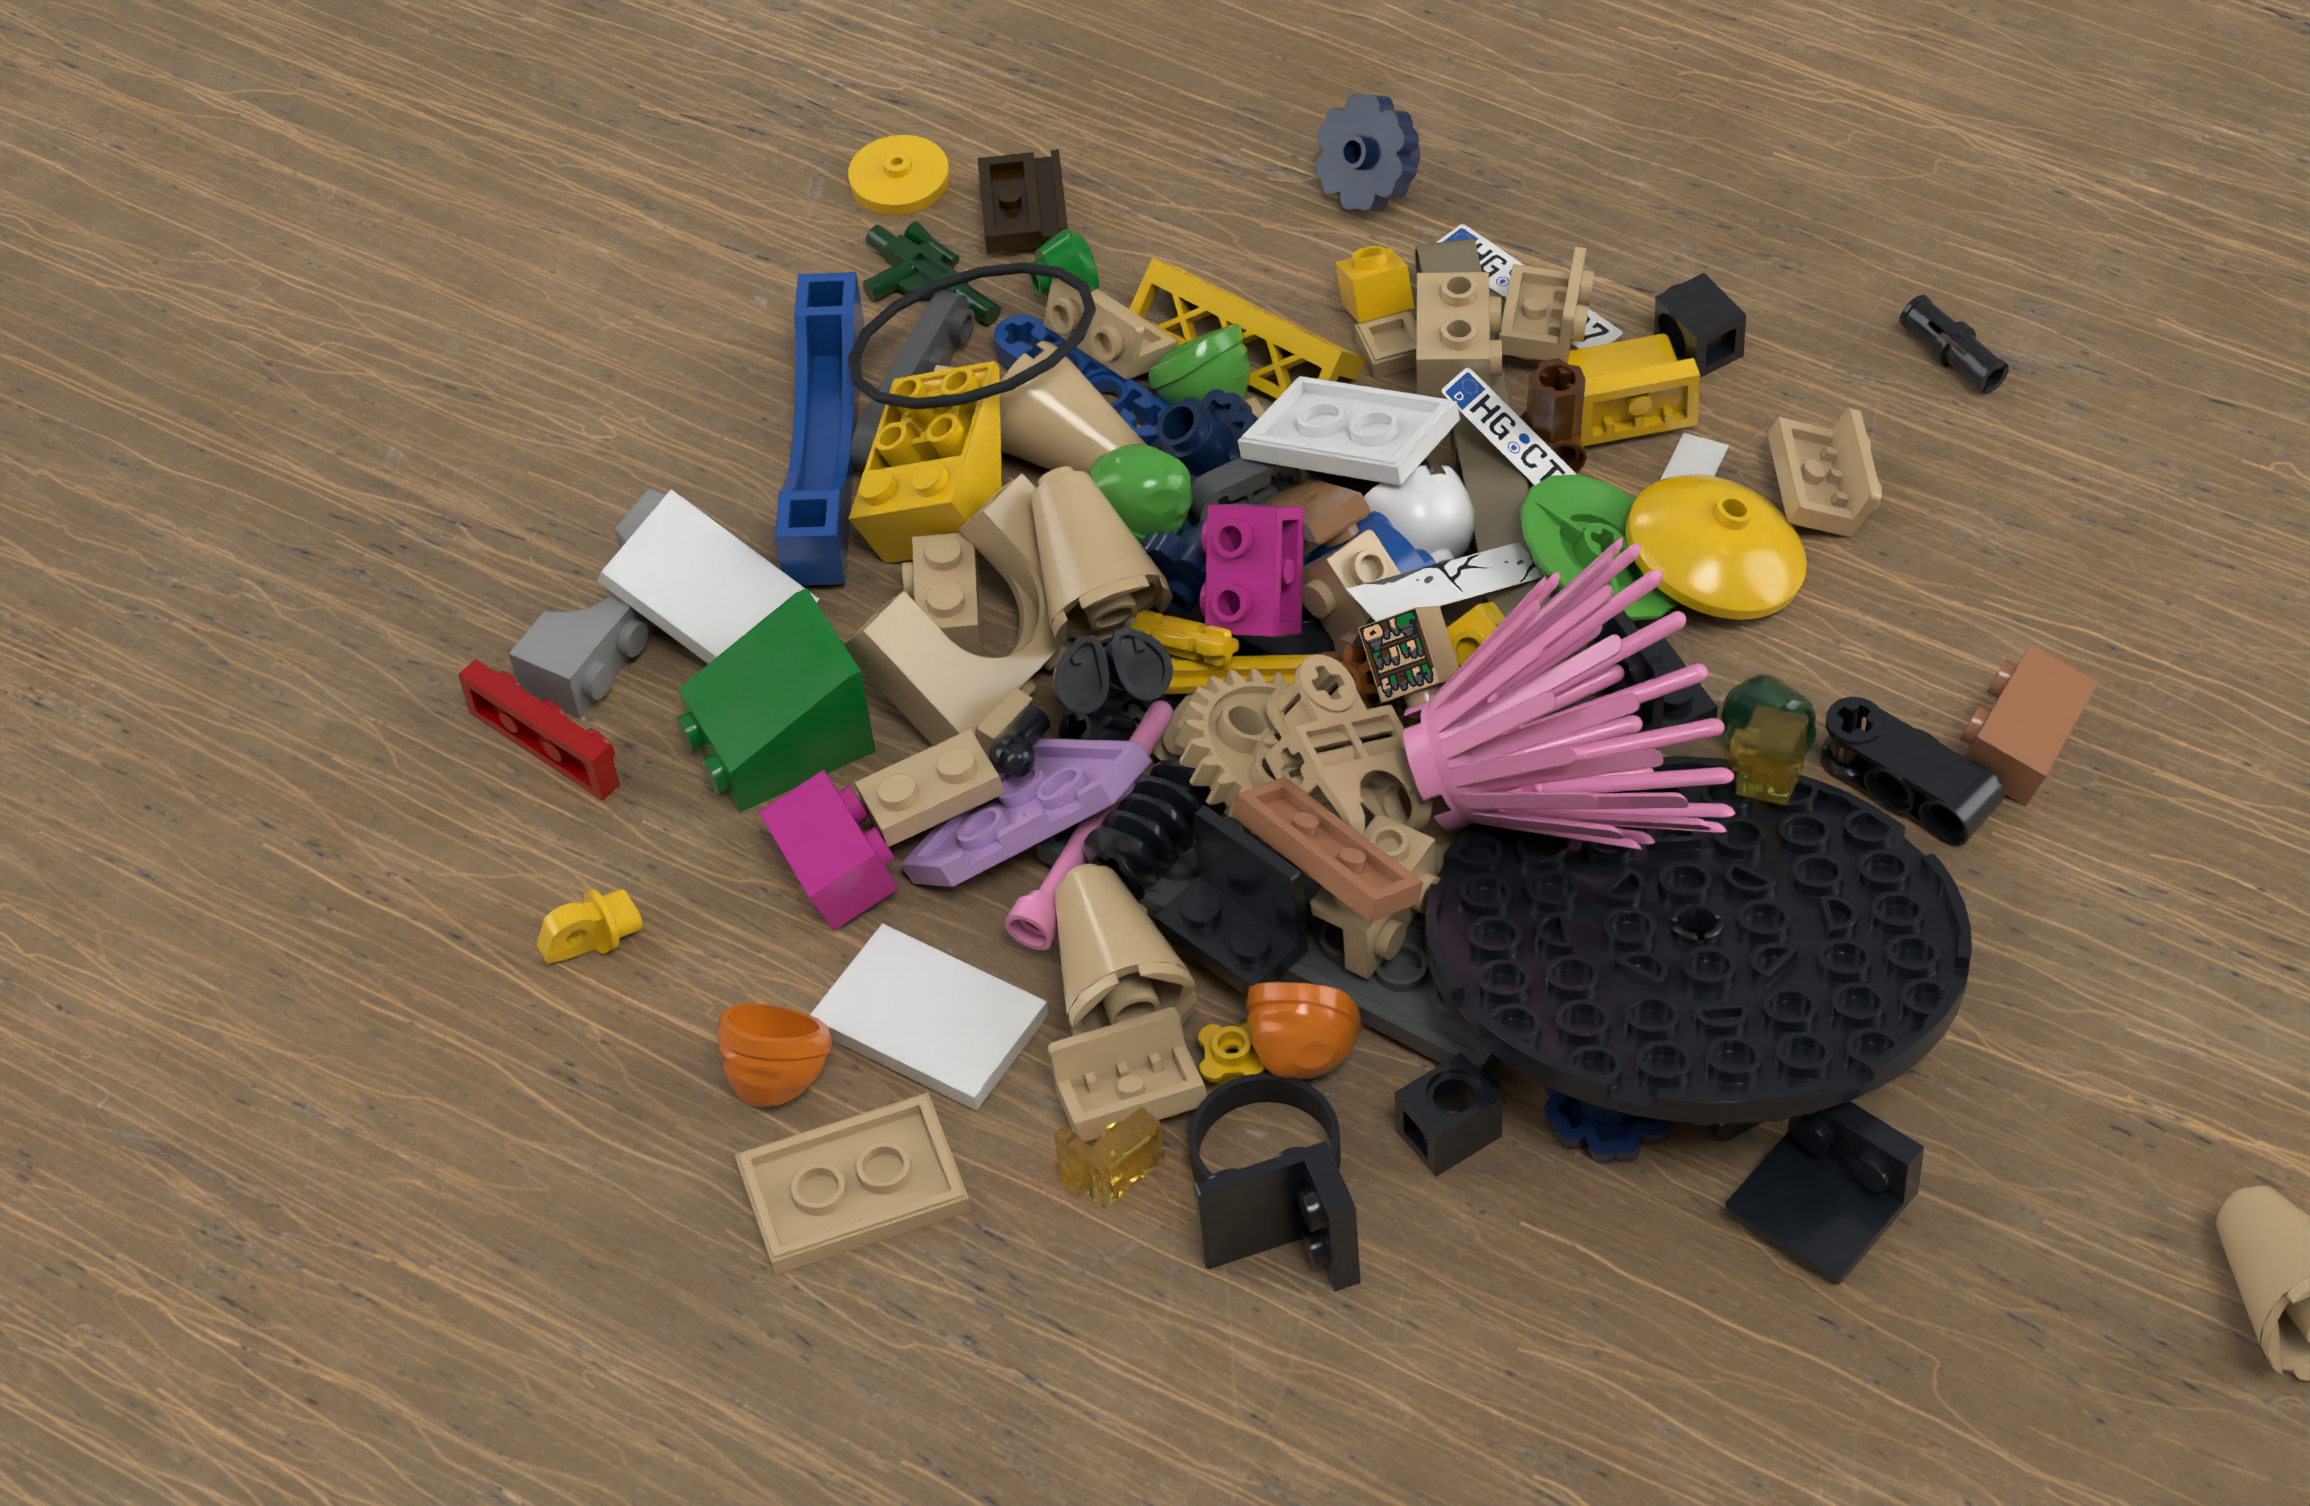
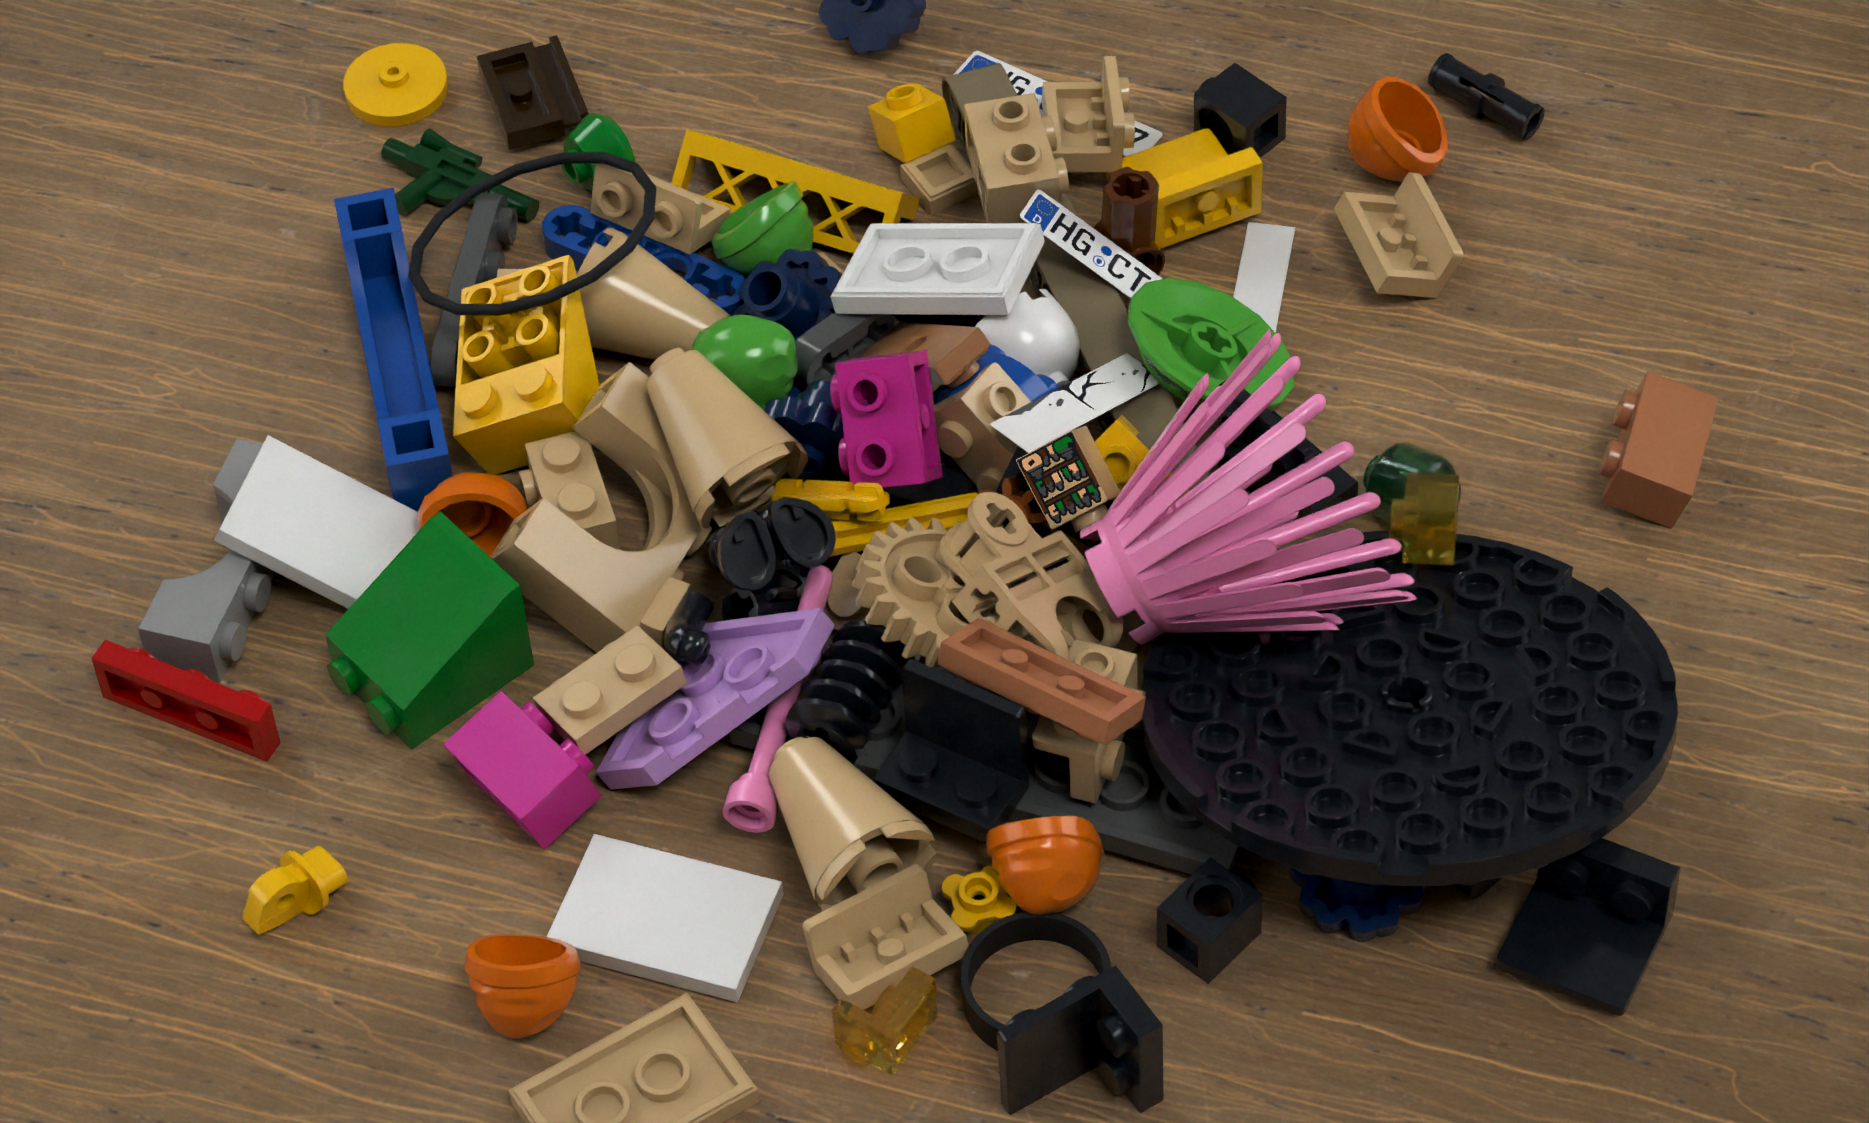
camera: 15 degrees left, 0 degrees up
yellow dish [1625,474,1807,620] -> none
black piece [1821,697,2004,846] -> none
none -> orange hat [418,472,527,557]
none -> orange hat [1347,76,1448,182]

